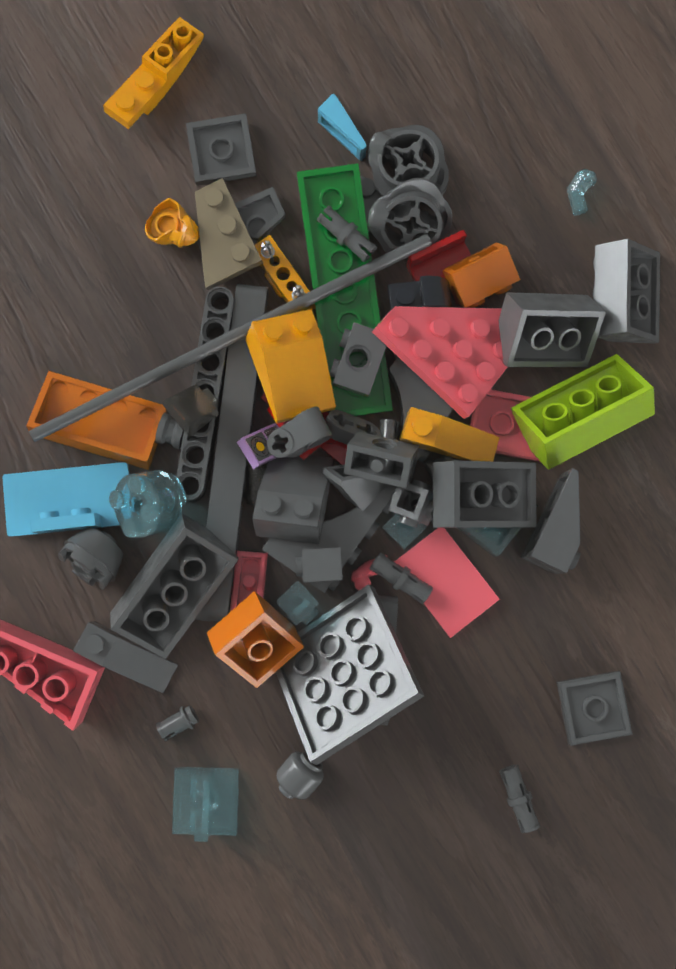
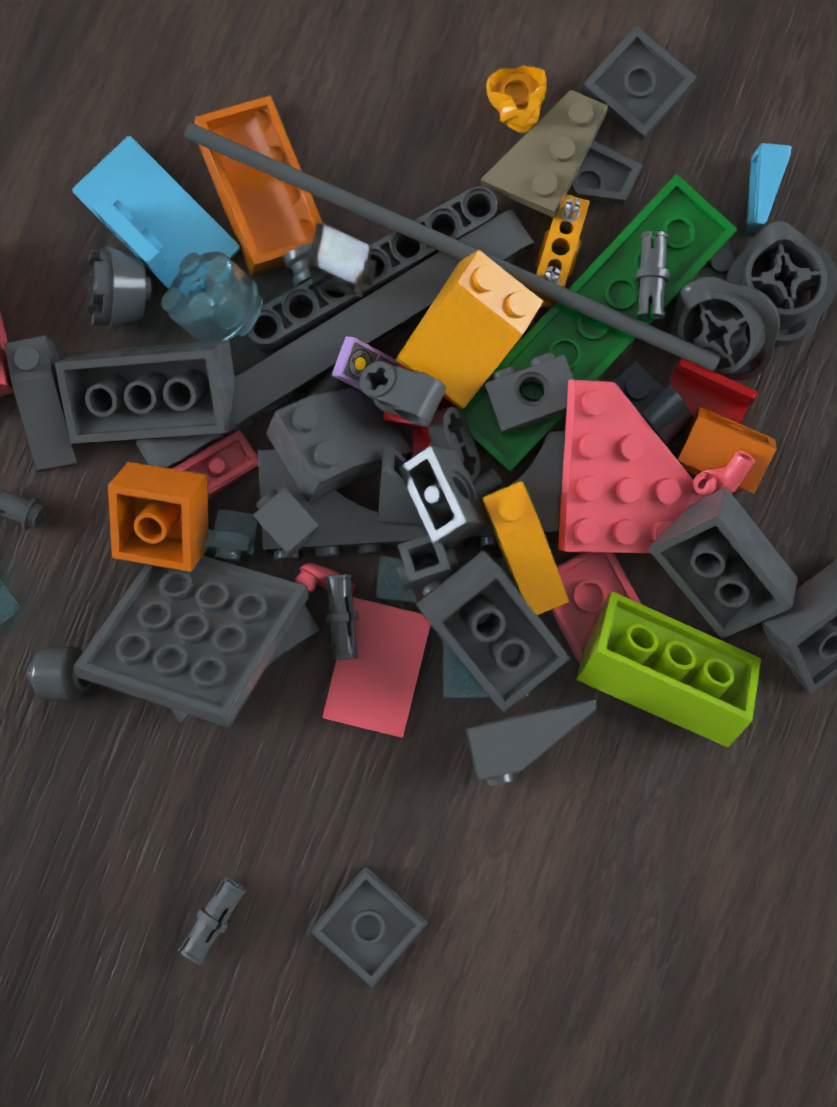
camera: 60 degrees right, 0 degrees up
none -> coral arm [693,450,755,496]

